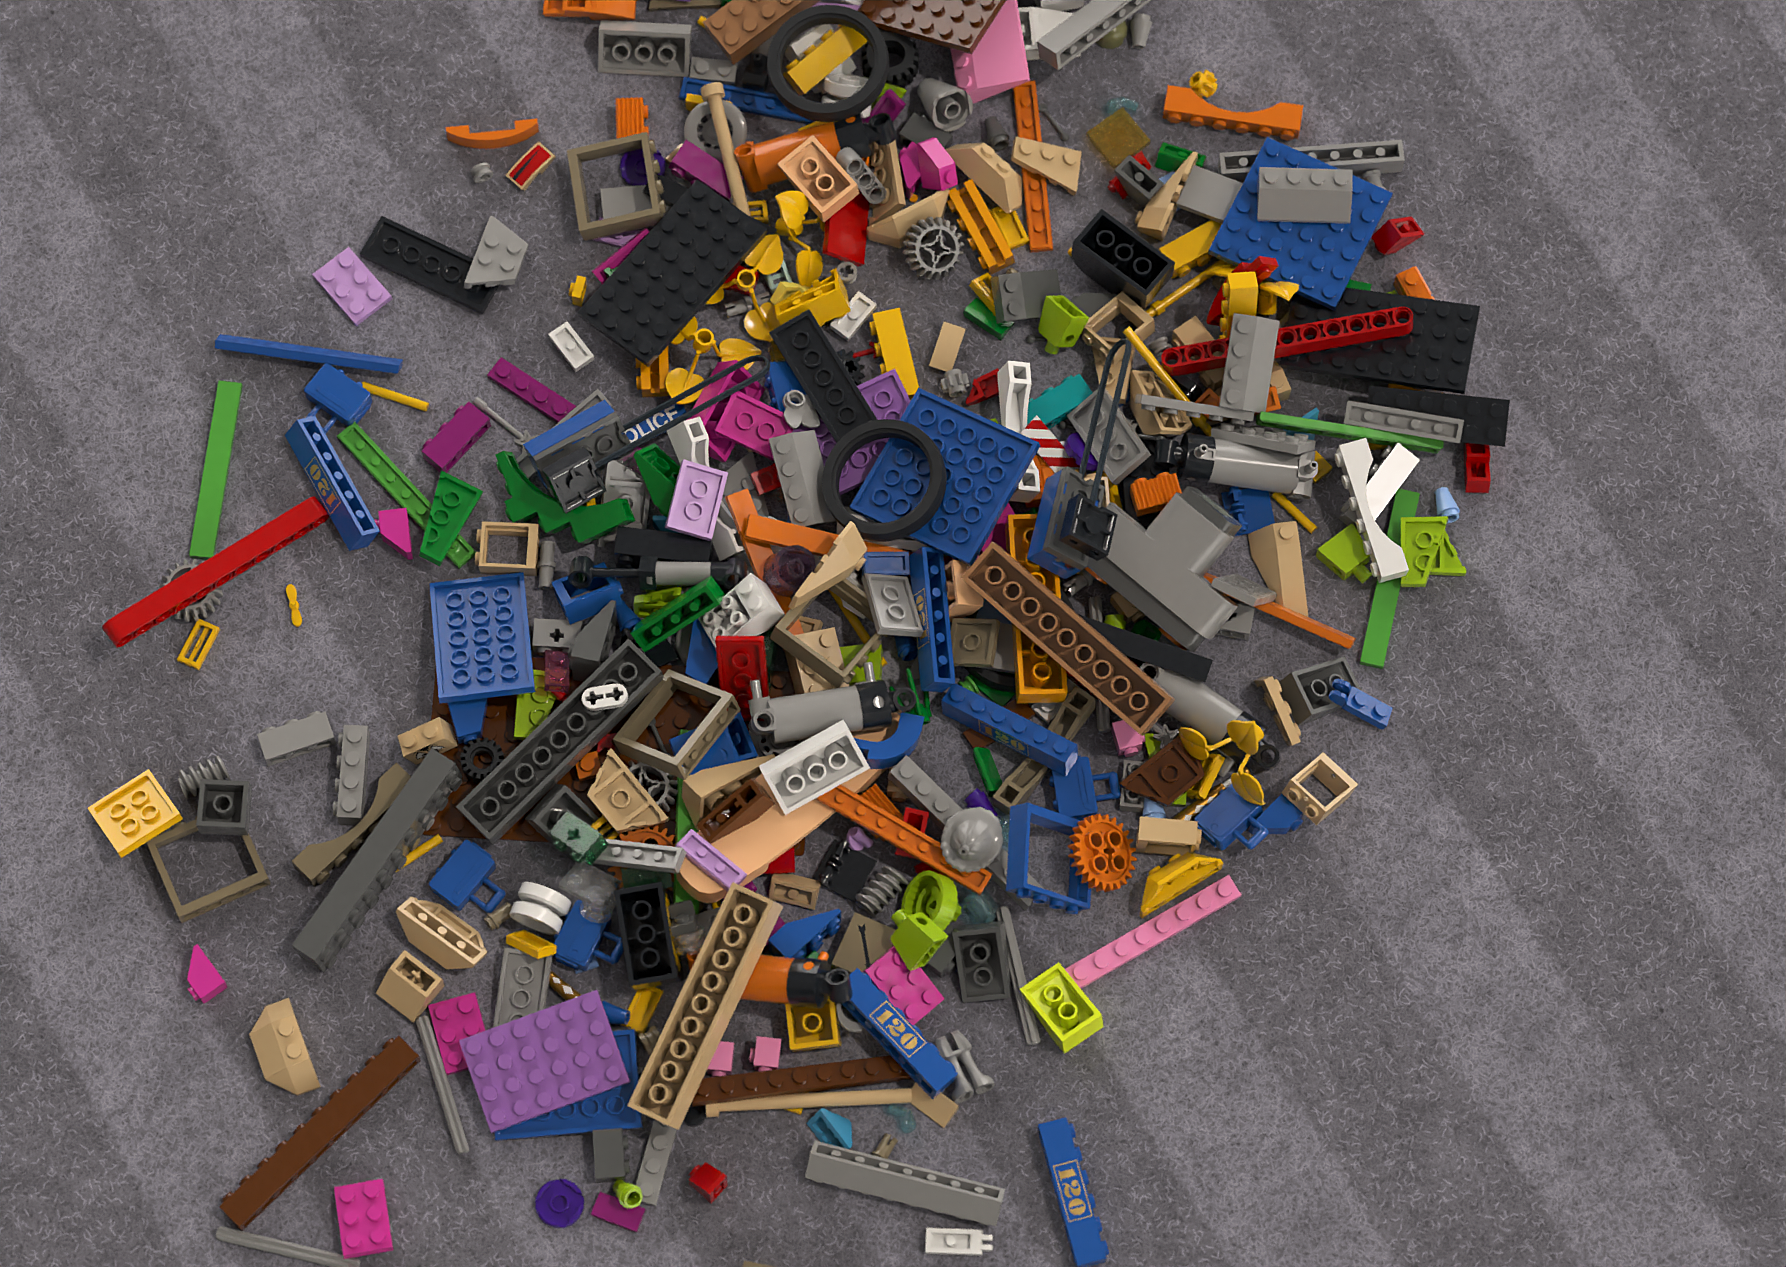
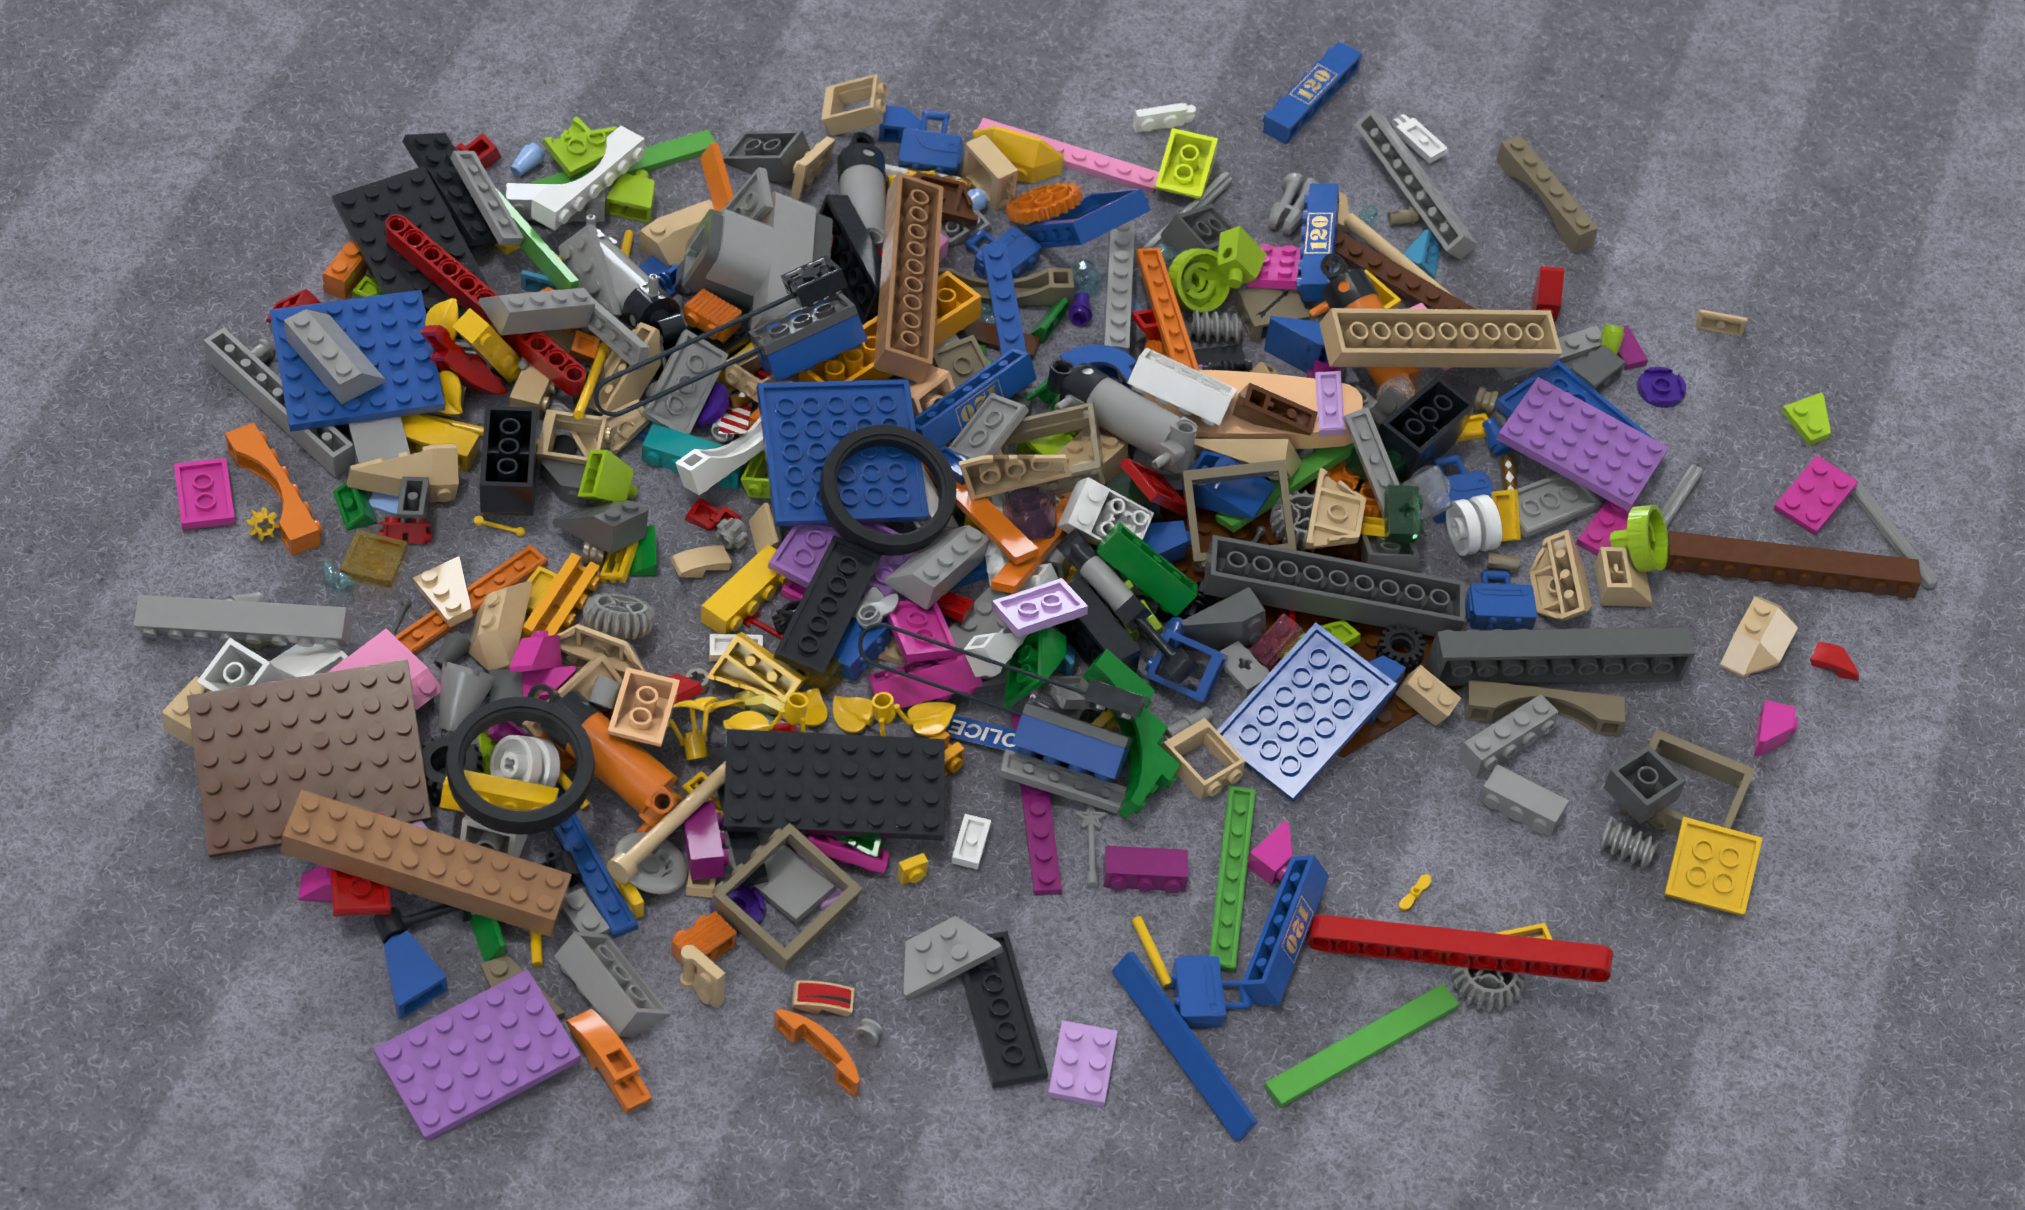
camera: 135 degrees left, 20 degrees down
green wing [419,470,483,566] -> none
white beam [582,684,628,711] -> none
light grey piece [940,807,1003,873] -> none
yellow plant [1178,720,1265,805] -> none
blue hinge [1328,678,1393,730] -> none
none -> dark pink plate [174,458,235,530]
none -> tan plate [680,945,725,1009]
none -> white hinge [1133,103,1196,132]
none -> lime piece [1610,504,1669,572]
none -> red slope [1810,641,1859,681]

